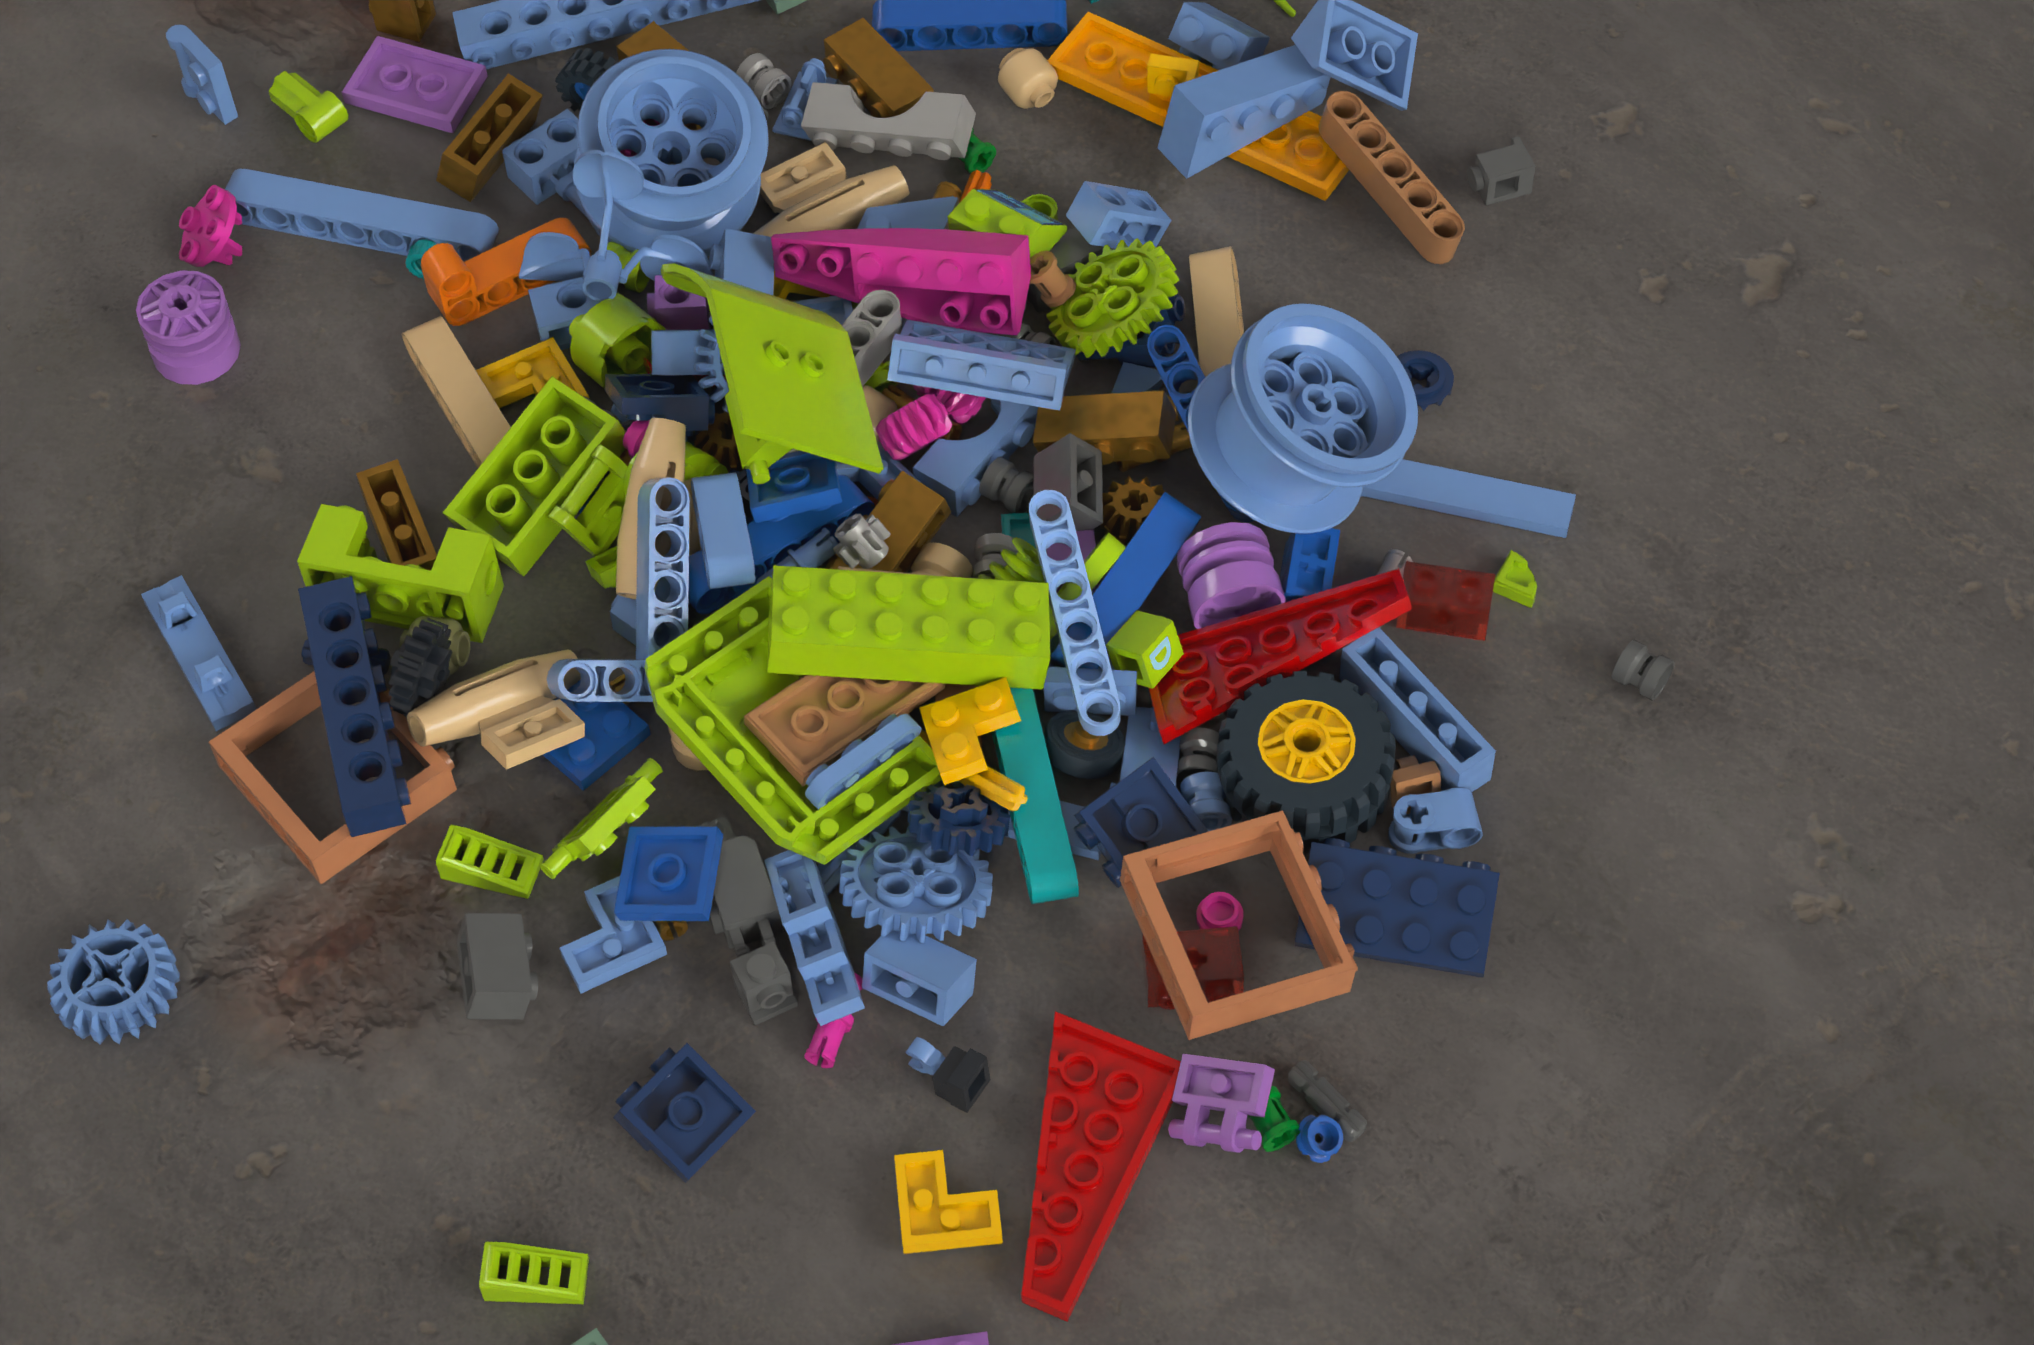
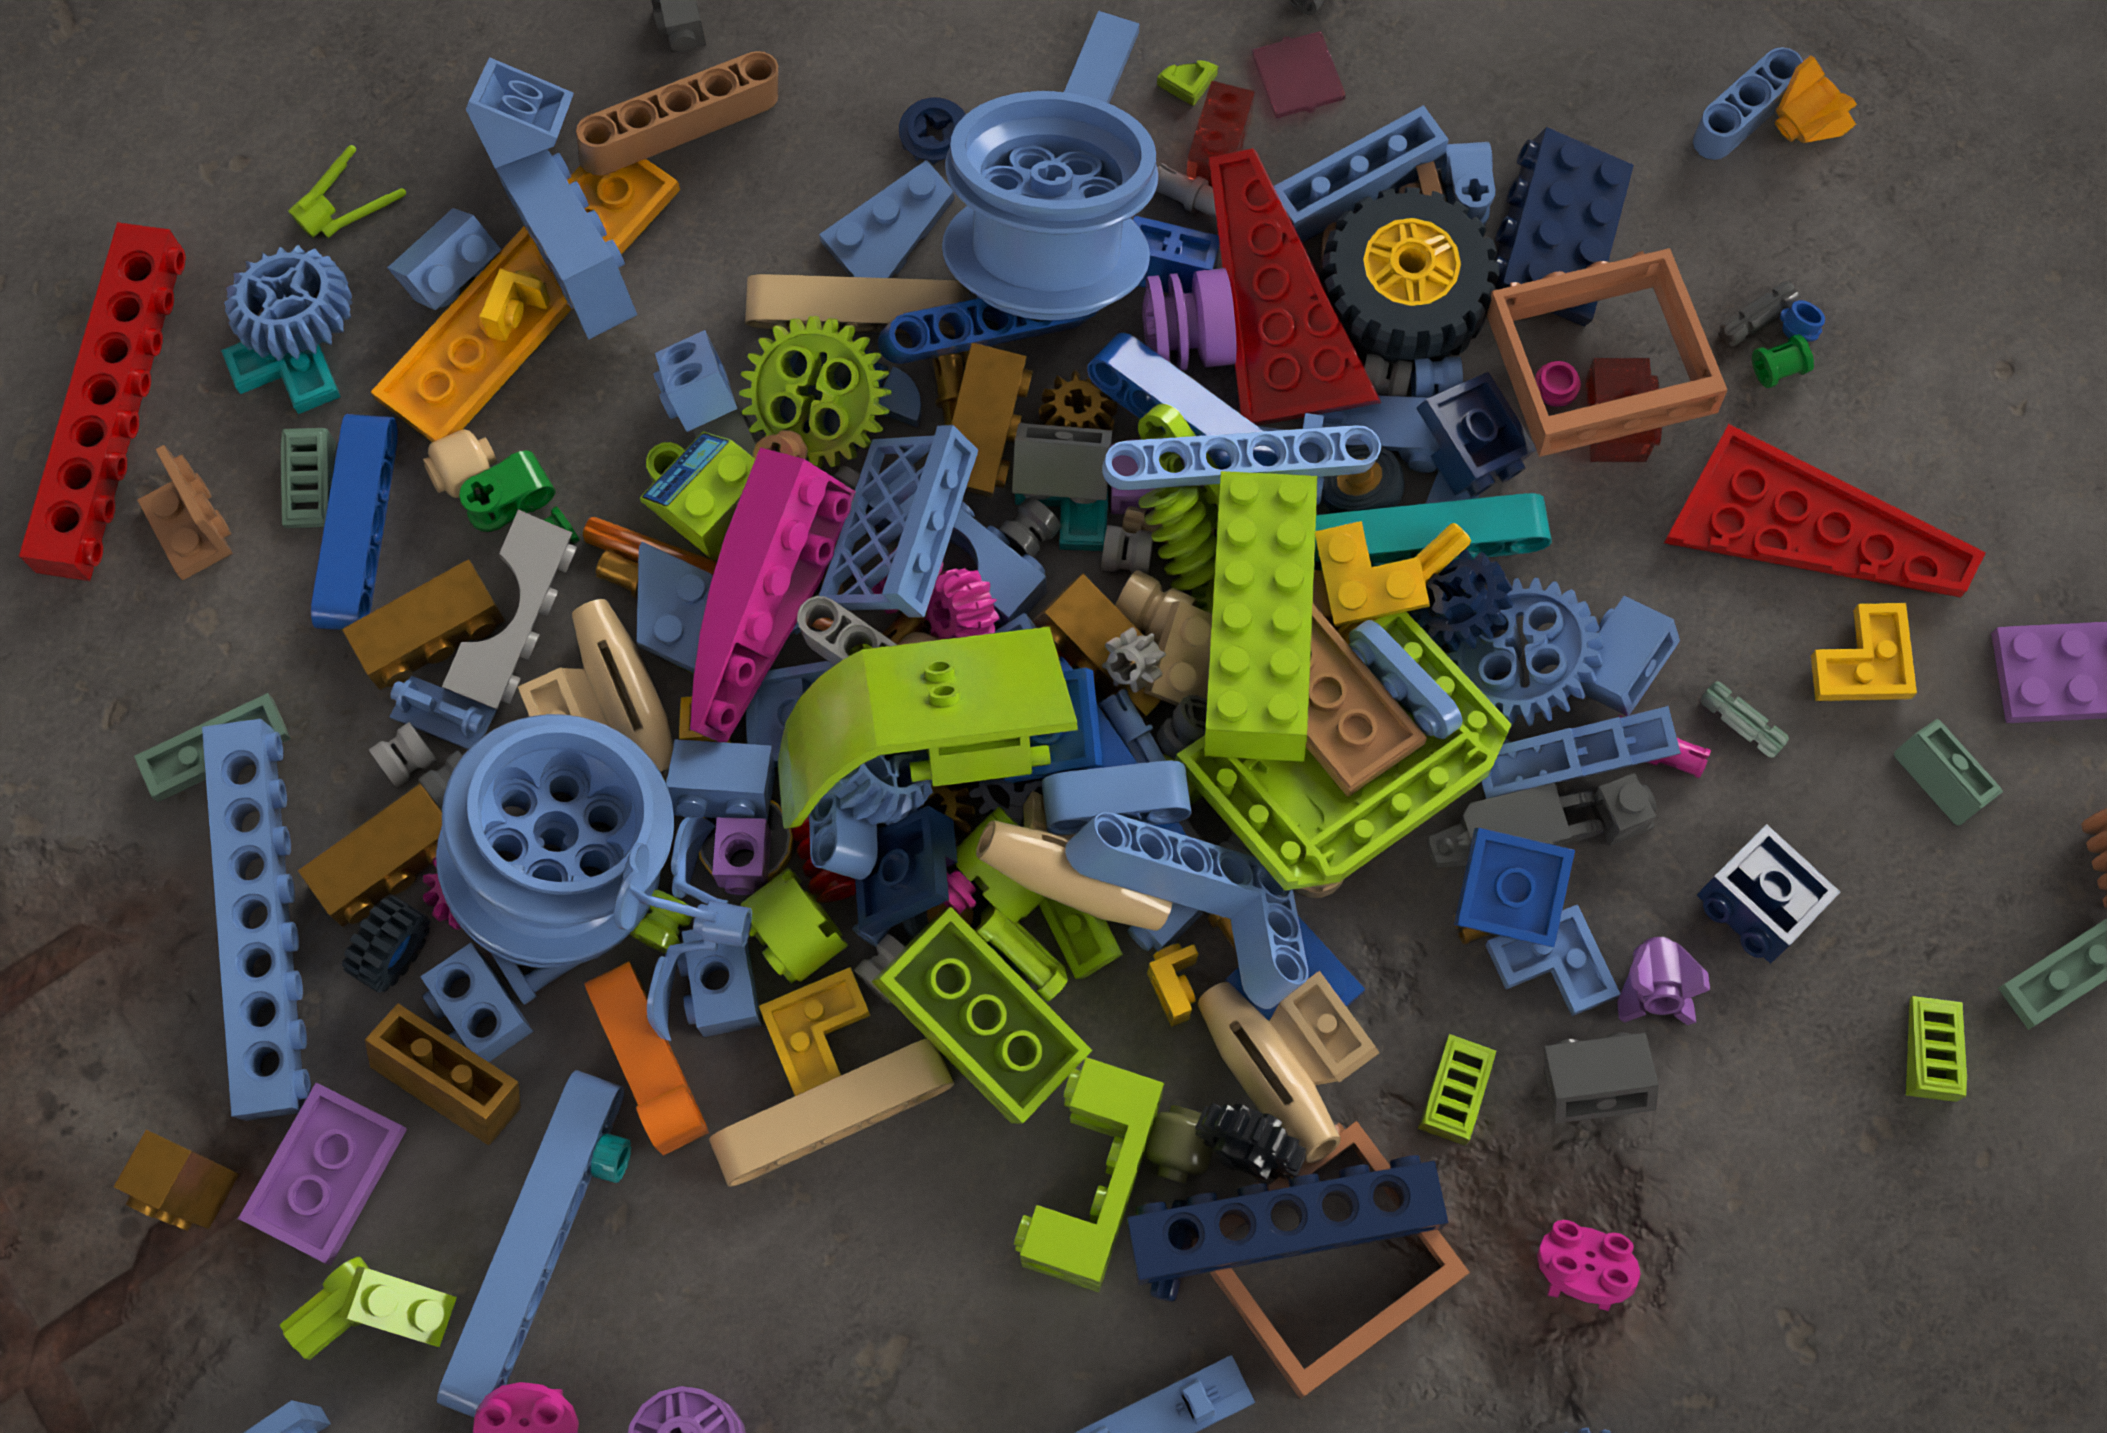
camera: 85 degrees left, 15 degrees up
pearl gold brick [356,459,437,570] -> none
lime plate [540,758,663,879] -> none
black piece [906,1037,991,1113] -> none
lime brick [1106,610,1184,689] -> none
medium lavender plate [1168,1054,1275,1153] -> none
none -> lime plate [339,1266,457,1347]
none -> green piece [459,450,556,532]
none -> yellow bracket [1147,943,1199,1027]
none -> clear pink piece [1252,31,1346,119]
none -> dark pink plate [1537,1220,1641,1311]
none -> medium lavender brick [1617,937,1710,1025]
none -> medium blue beam [1693,47,1803,160]
none -> sand green axle [1700,681,1789,758]
none -> light orange brick [1775,55,1857,143]
none -> sand green slope [1894,719,2003,826]

